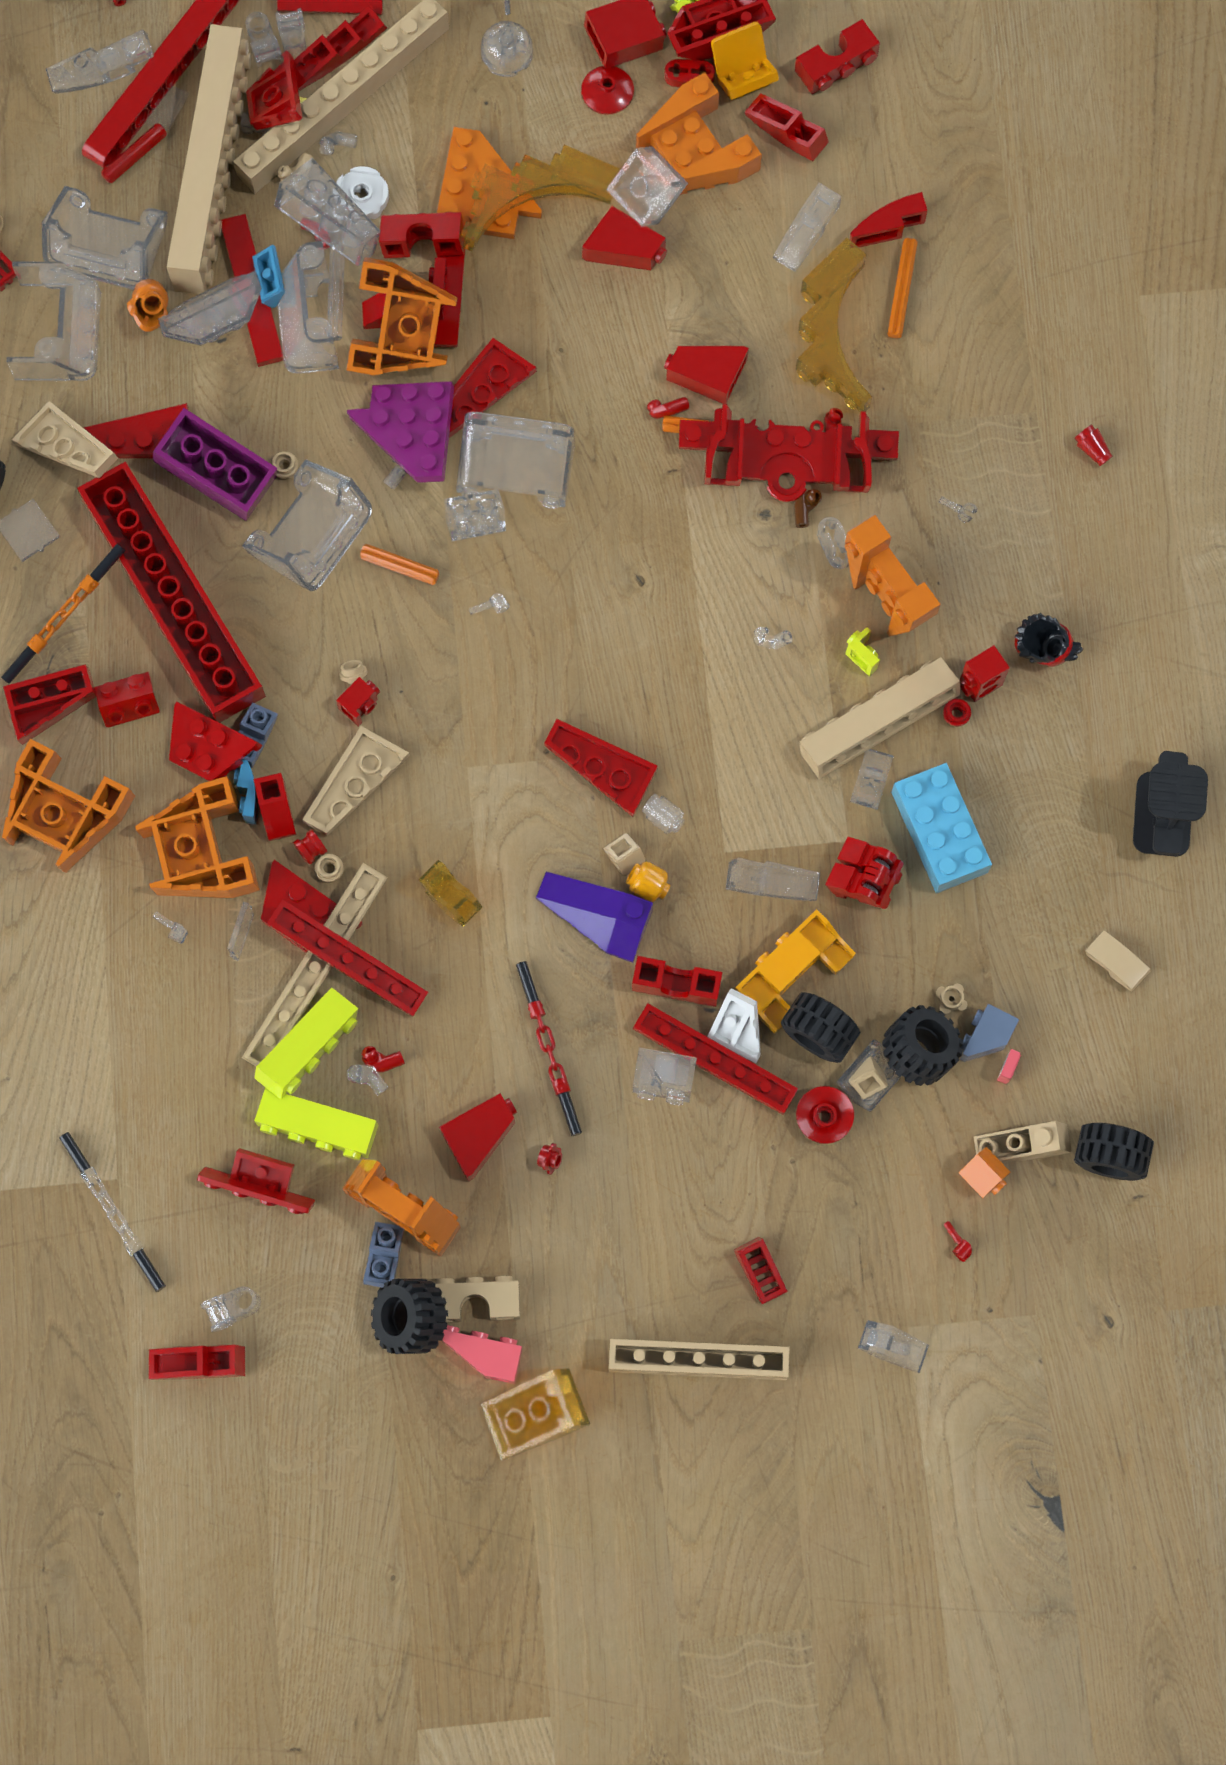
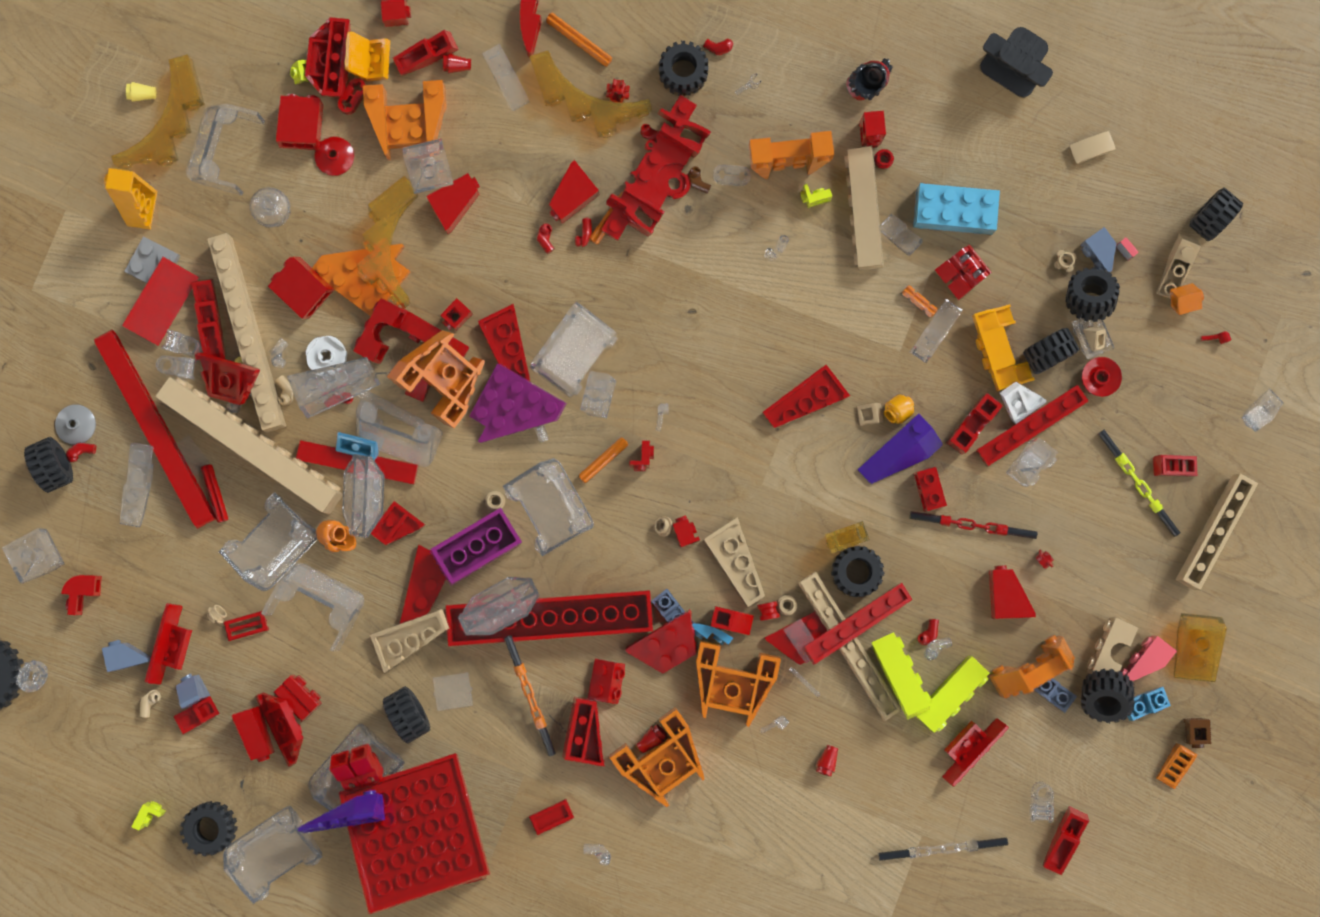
camera: 65 degrees left, 10 degrees up
clear brick [642,794,685,834] -> none
none -> red brick [268,256,335,319]
none -> red wing [370,501,426,545]
none -> red brick [440,298,473,331]
none -> red cone [443,53,471,74]
none -> clear wedge [458,577,540,635]
none -> red arm [537,223,555,254]
none -> red gear [606,79,630,104]
none -> red bracket [629,440,654,472]
none -> red cone [636,724,667,753]
none -> black tyre [659,41,709,96]
none -> red arm [703,39,733,56]
none -> clear slope [784,619,814,664]
none -> red cone [816,745,839,777]
none -> black tyre [831,546,884,597]
none -> orange axle [902,285,938,317]
none -> red brick [913,467,947,512]
none -> piece [1098,429,1181,537]
none -> dark azure slope [1127,687,1171,721]
none -> orange slope [1156,743,1197,789]
none -> reddish brown brick [1184,718,1211,748]

